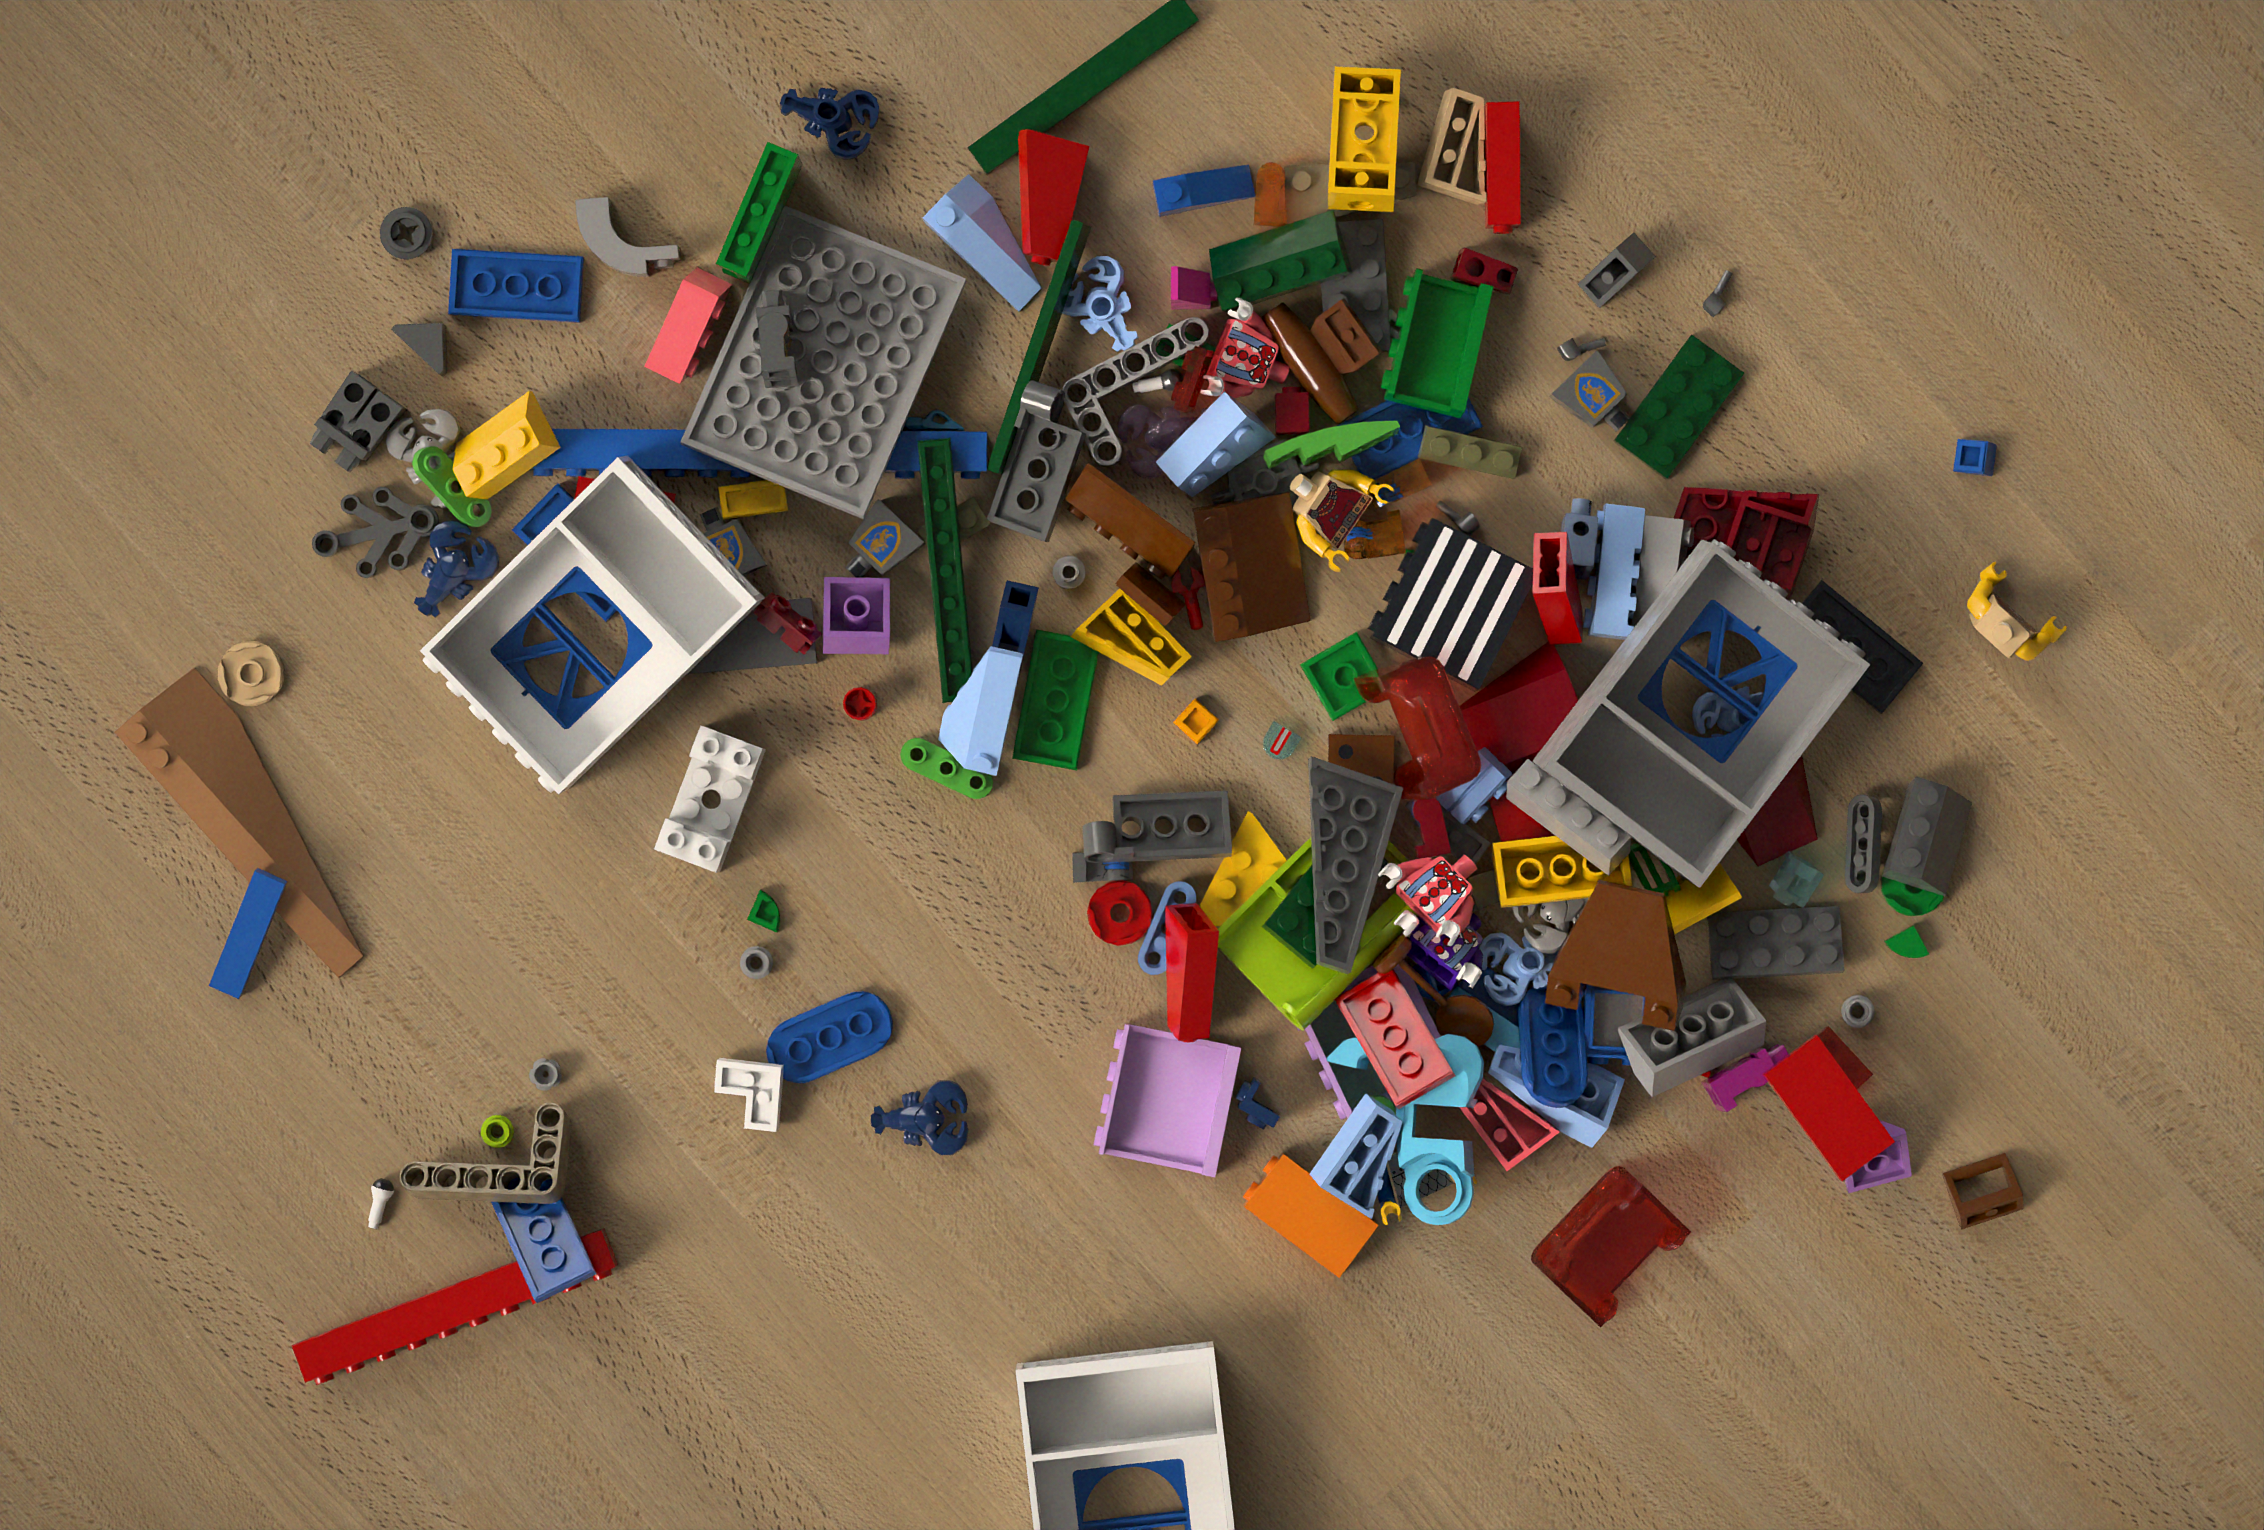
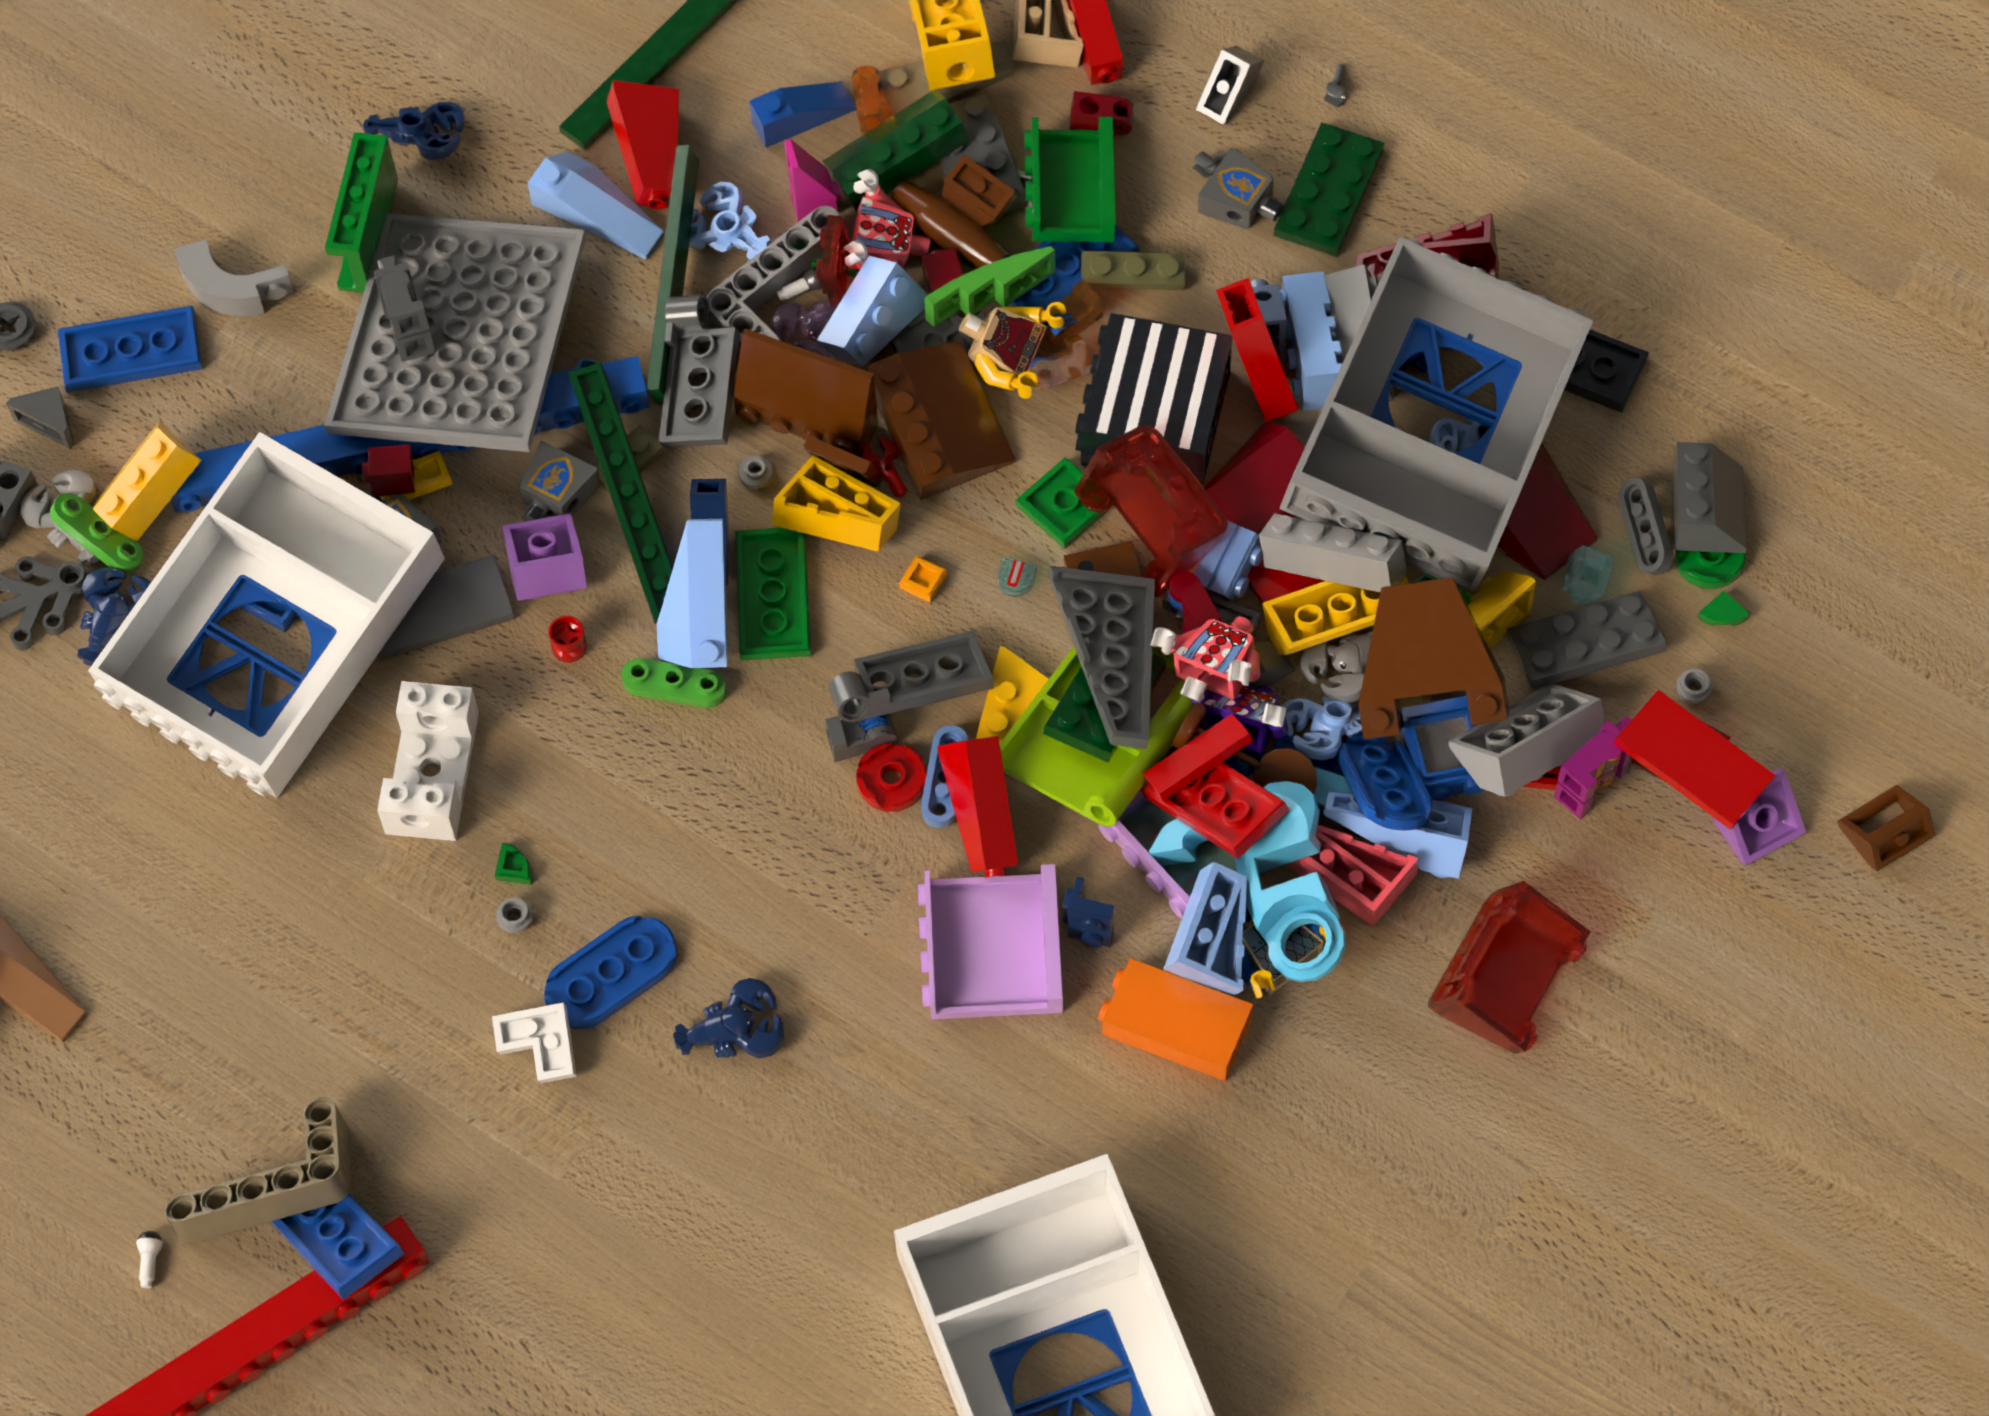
camera: 10 degrees left, 25 degrees down
lime plate [481,1115,514,1148] -> none
light grey plate [529,1058,562,1091] -> none
coral wedge [644,267,733,384] -> none
dark red hinge [754,592,822,655] -> none
blue slope [1953,439,1997,477] -> none
torso [1967,562,2067,661] -> none
none -> dark red brick [362,444,415,496]
none -> red tile [1142,714,1253,801]

